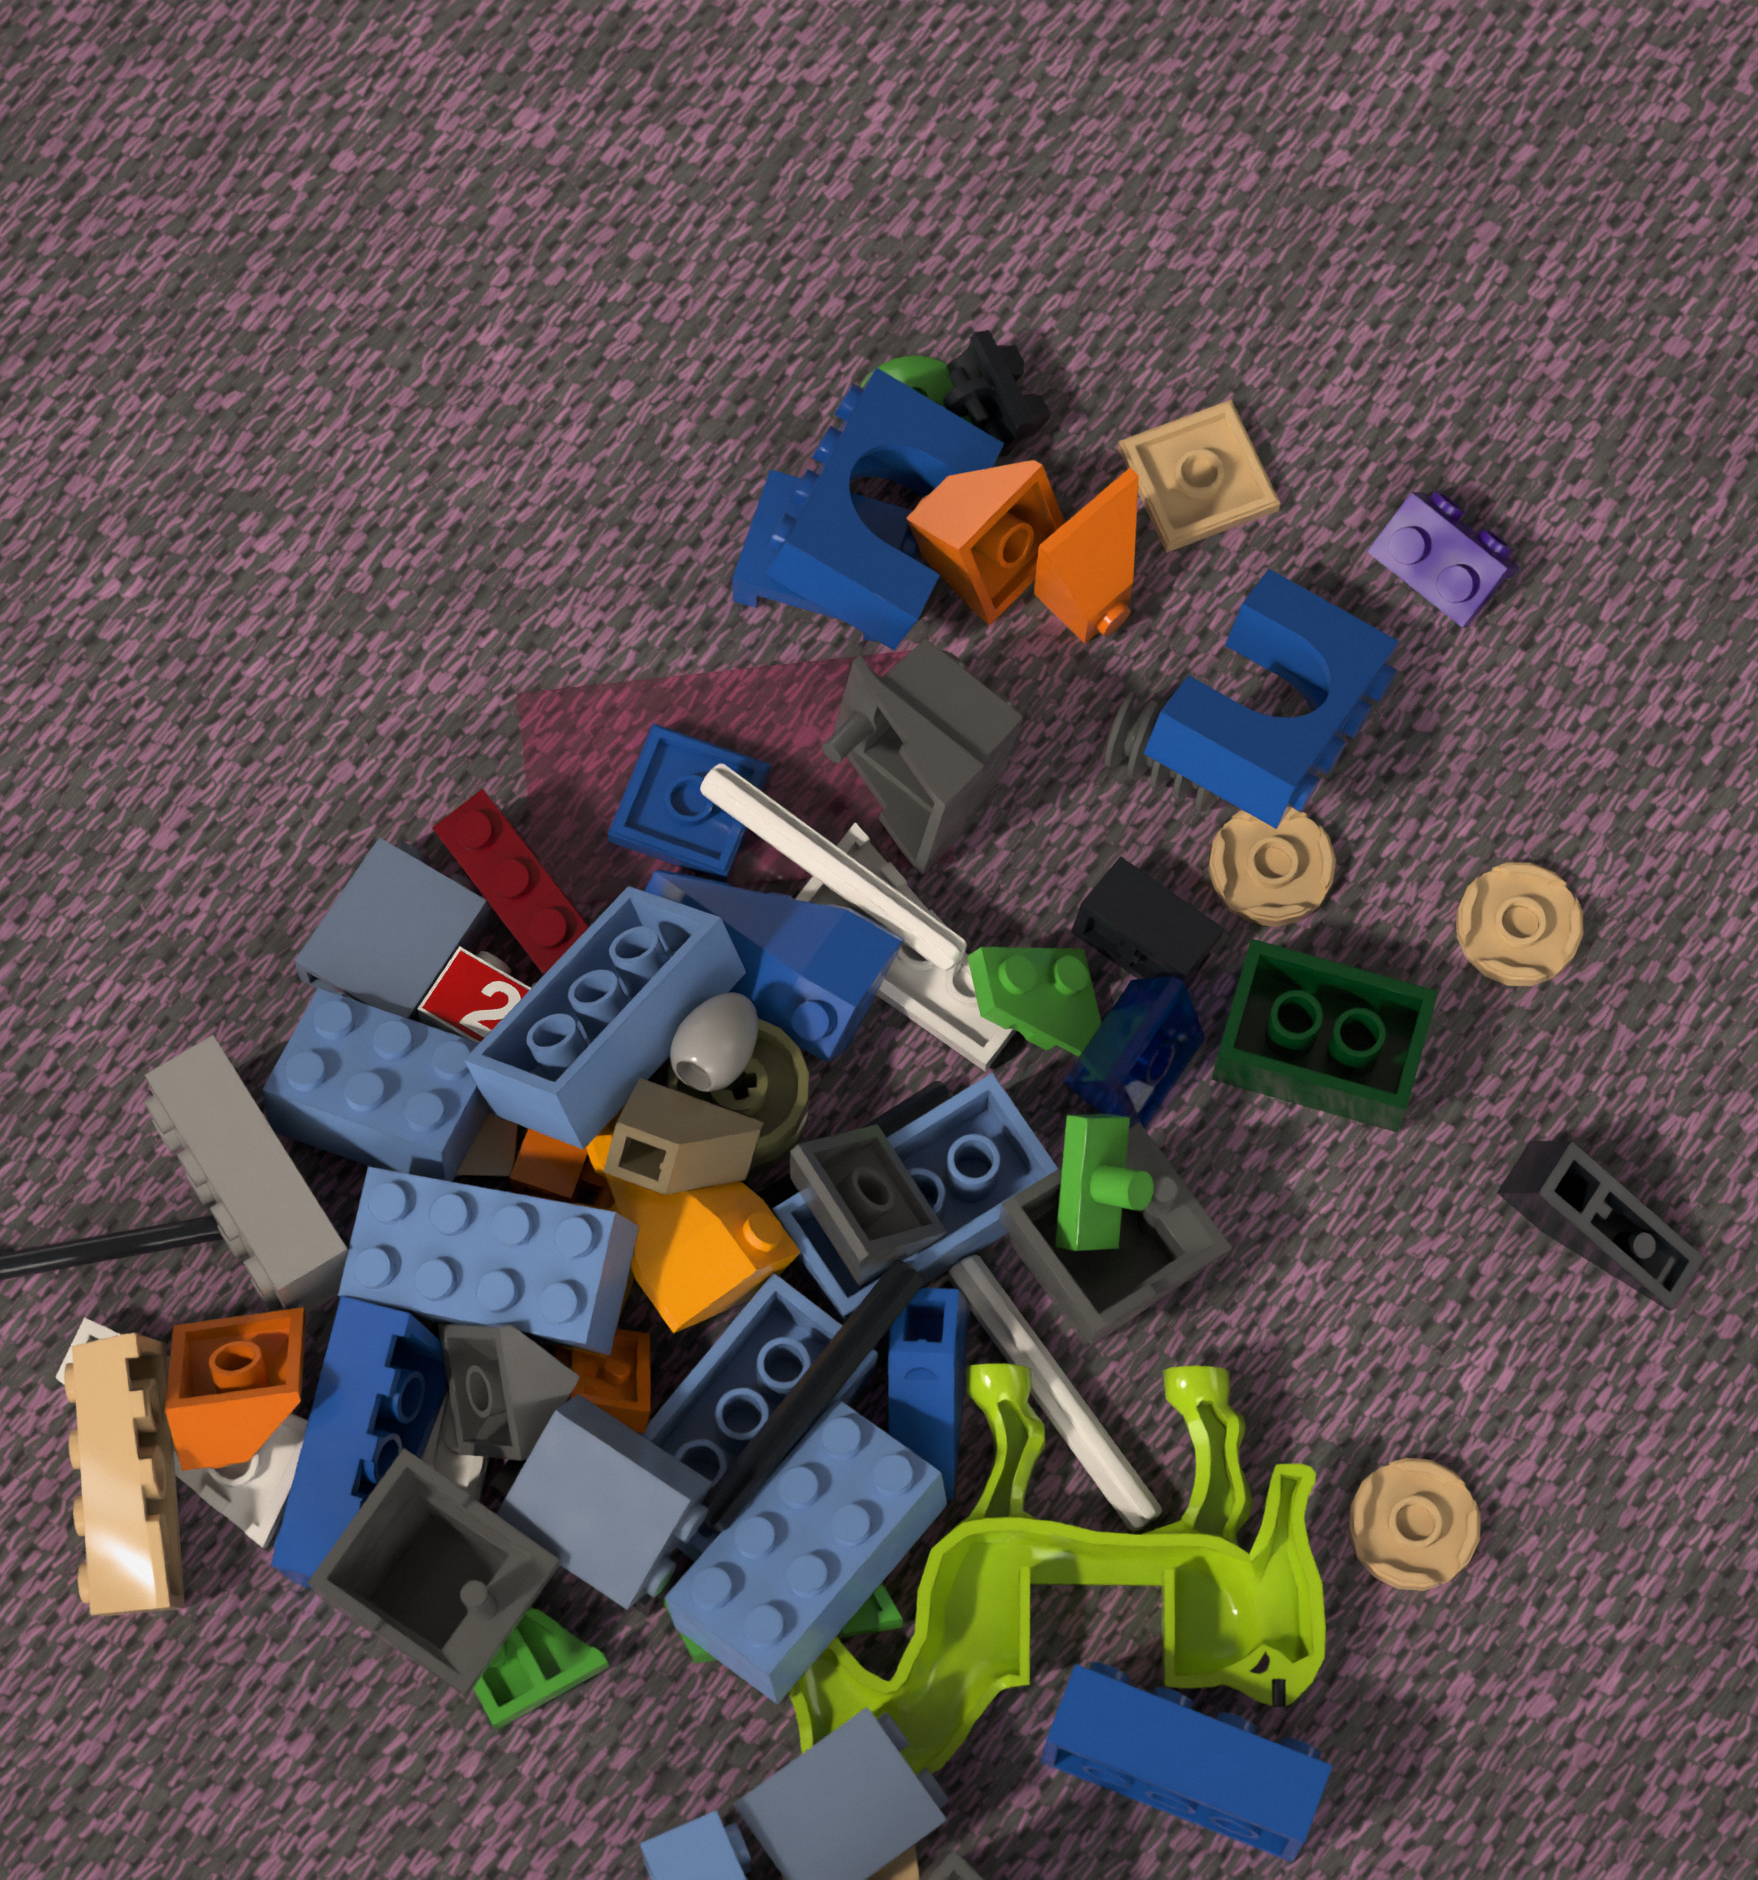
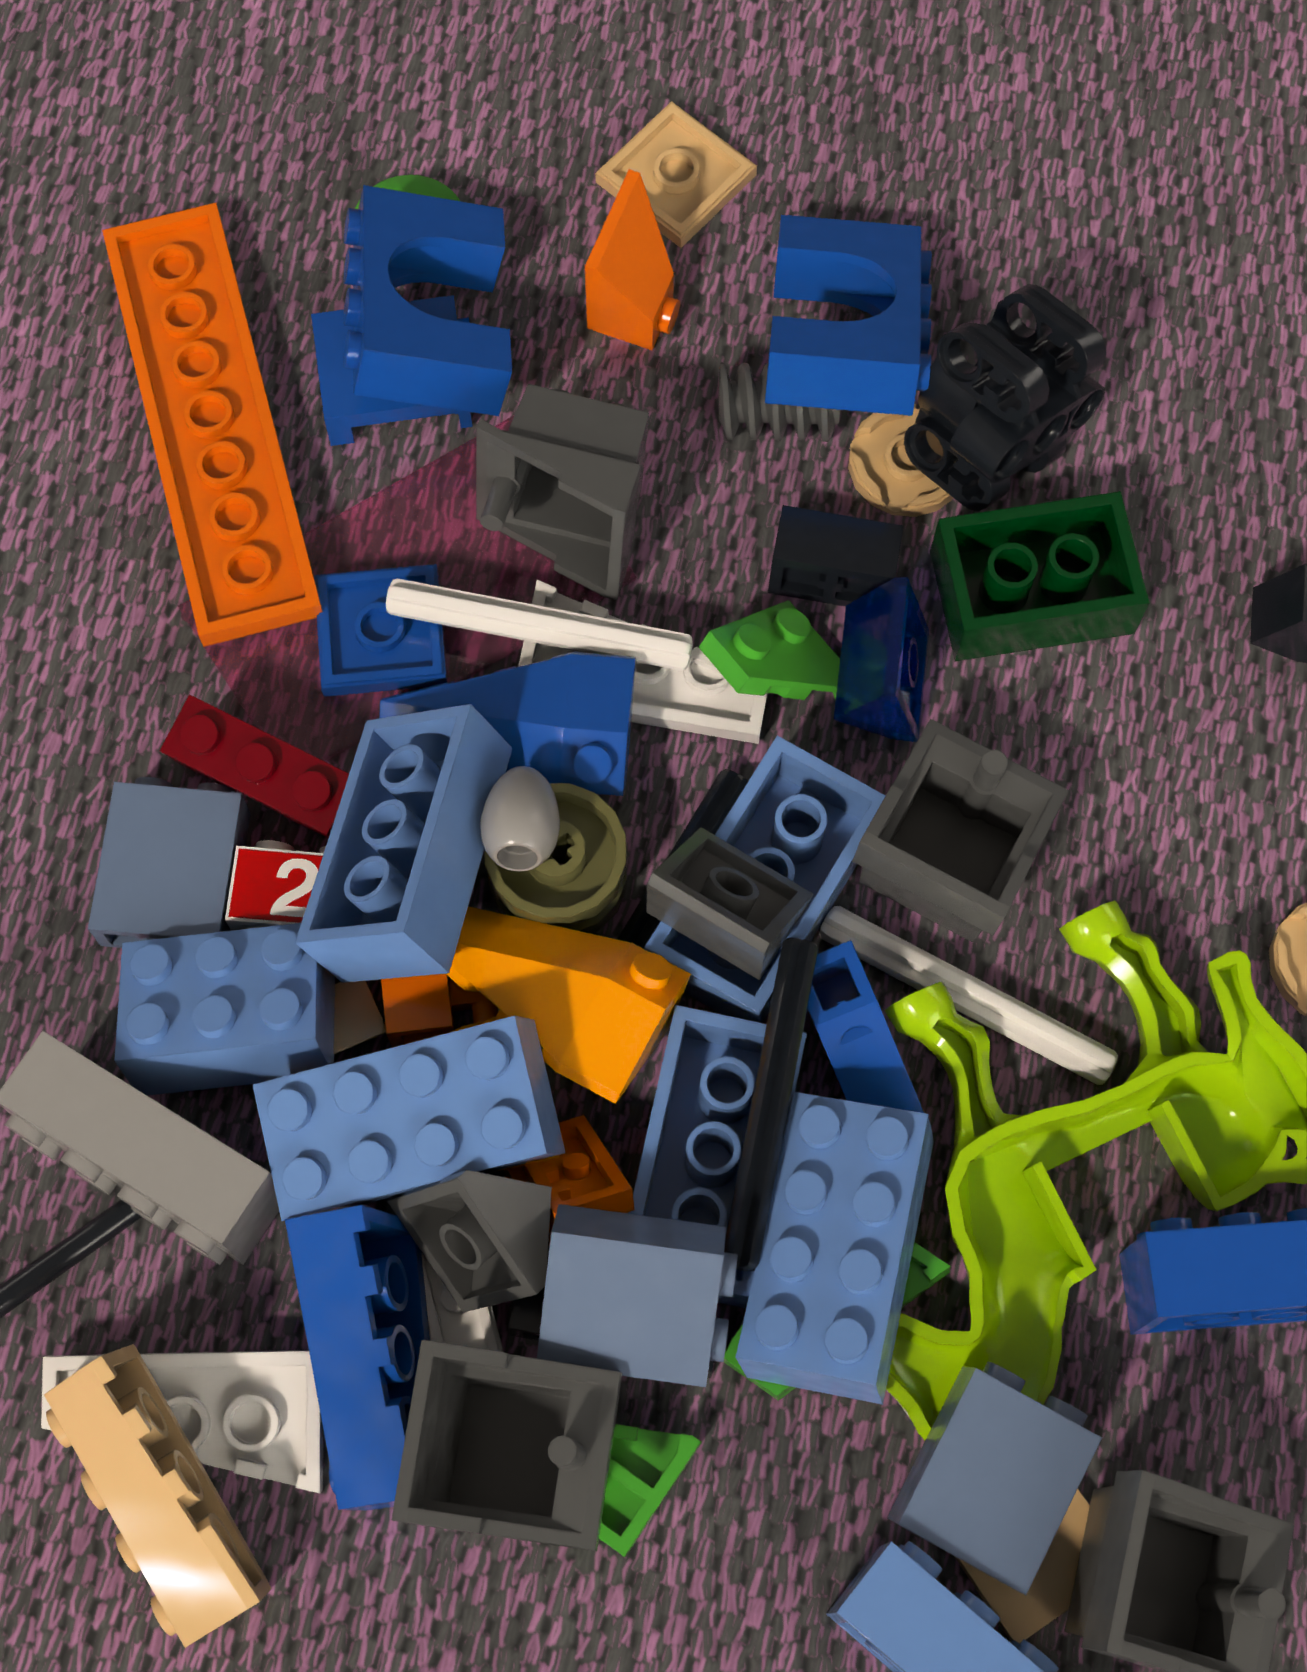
camera: 25 degrees left, 0 degrees up
orange slope [165,1307,307,1471] -> none
dark tan slope [603,1078,764,1195] -> none
orange slope [906,460,1065,625] -> none
black hips [943,330,1051,458] -> none
bright green tile [1055,1114,1154,1251] -> none
bracket [1367,490,1520,628] -> none
tan tile [1456,862,1583,986] -> none
none -> orange plate [102,203,323,647]
none -> black piece [904,284,1106,511]

